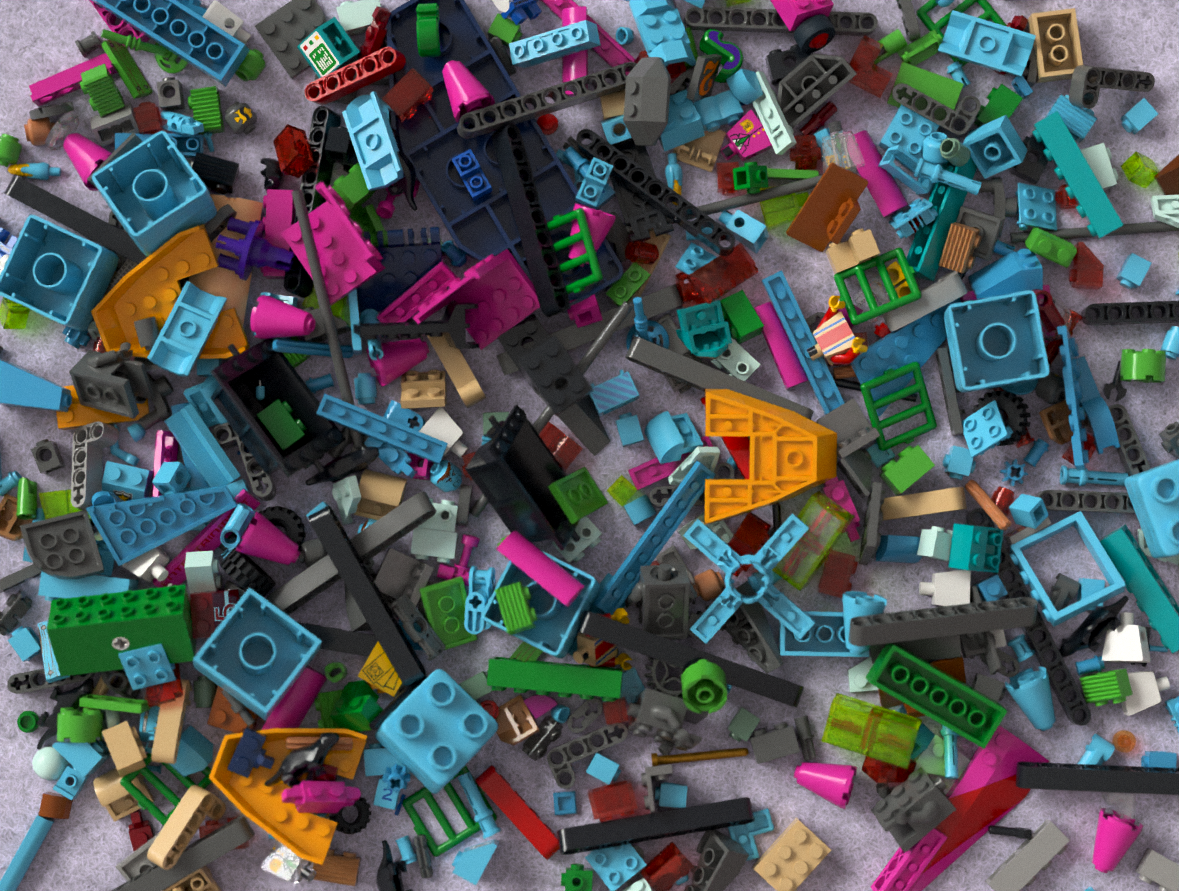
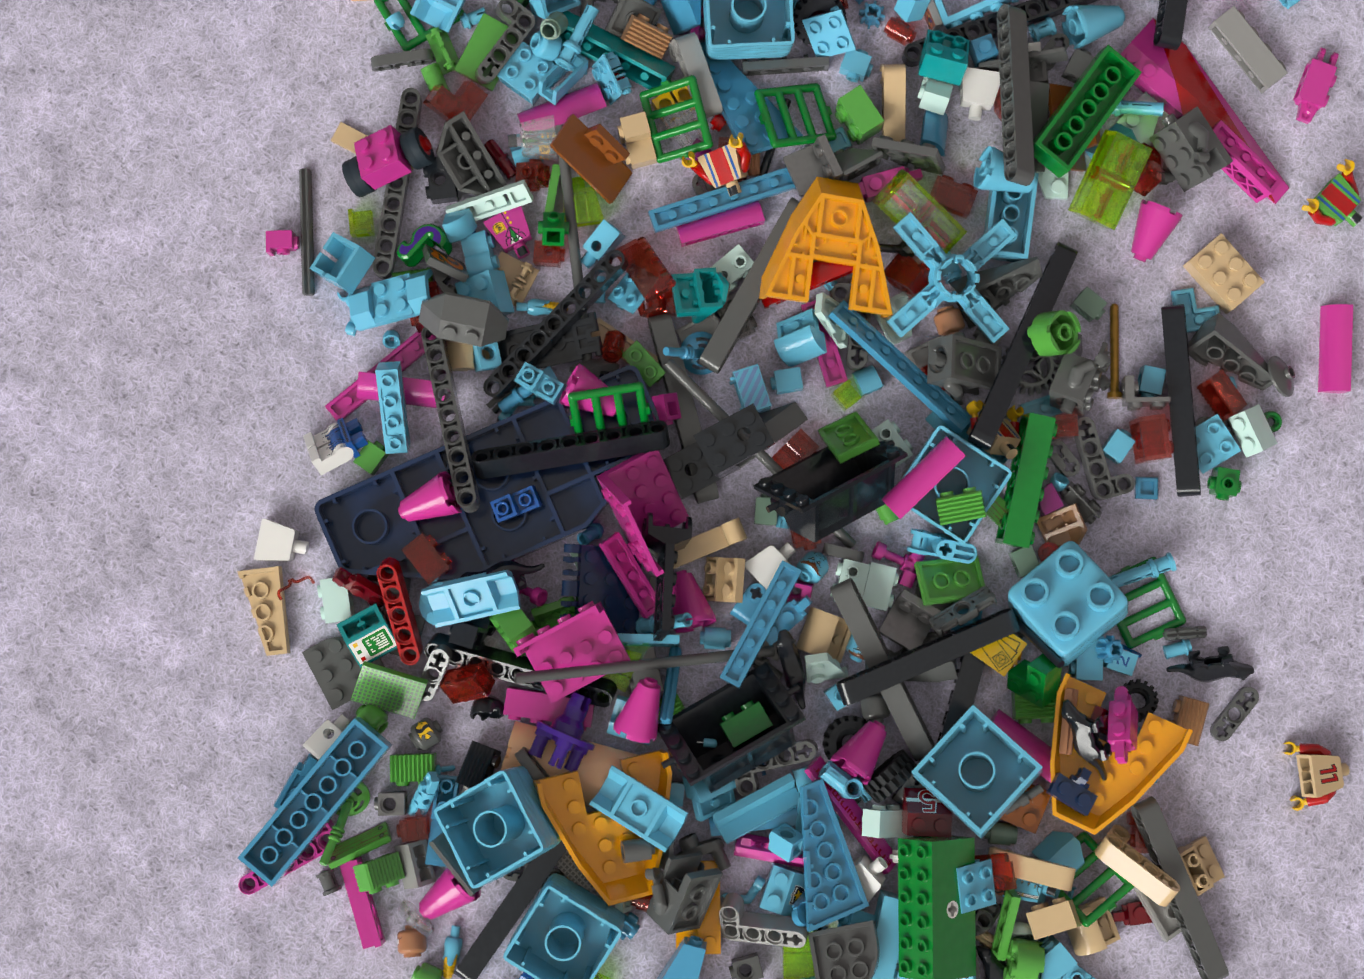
camera: 85 degrees left, 0 degrees up
dark grey tile [29,102,74,119] -> none
medium azure hinge [127,423,146,442] -> none
clear torso [260,840,316,884] -> none
dark azure pin [305,373,334,394] -> none
bright green hinge [324,662,347,683] -> none
green animal [416,3,441,57] -> none
medium azure slope [452,839,499,885] -> none
red beam [475,765,560,860] -> none
dark grey axle [488,36,516,76] -> none
red plate [537,113,558,135] -> none
green brick [720,290,764,345] -> none
dark grey brick [749,722,800,764] -> none
dark grey axle [794,716,816,761] -> none
nougat axle [965,480,1011,531] -> none
black bar [988,825,1032,839] -> none
none -> bright green tile [351,661,428,719]
none -> beam [420,644,452,701]

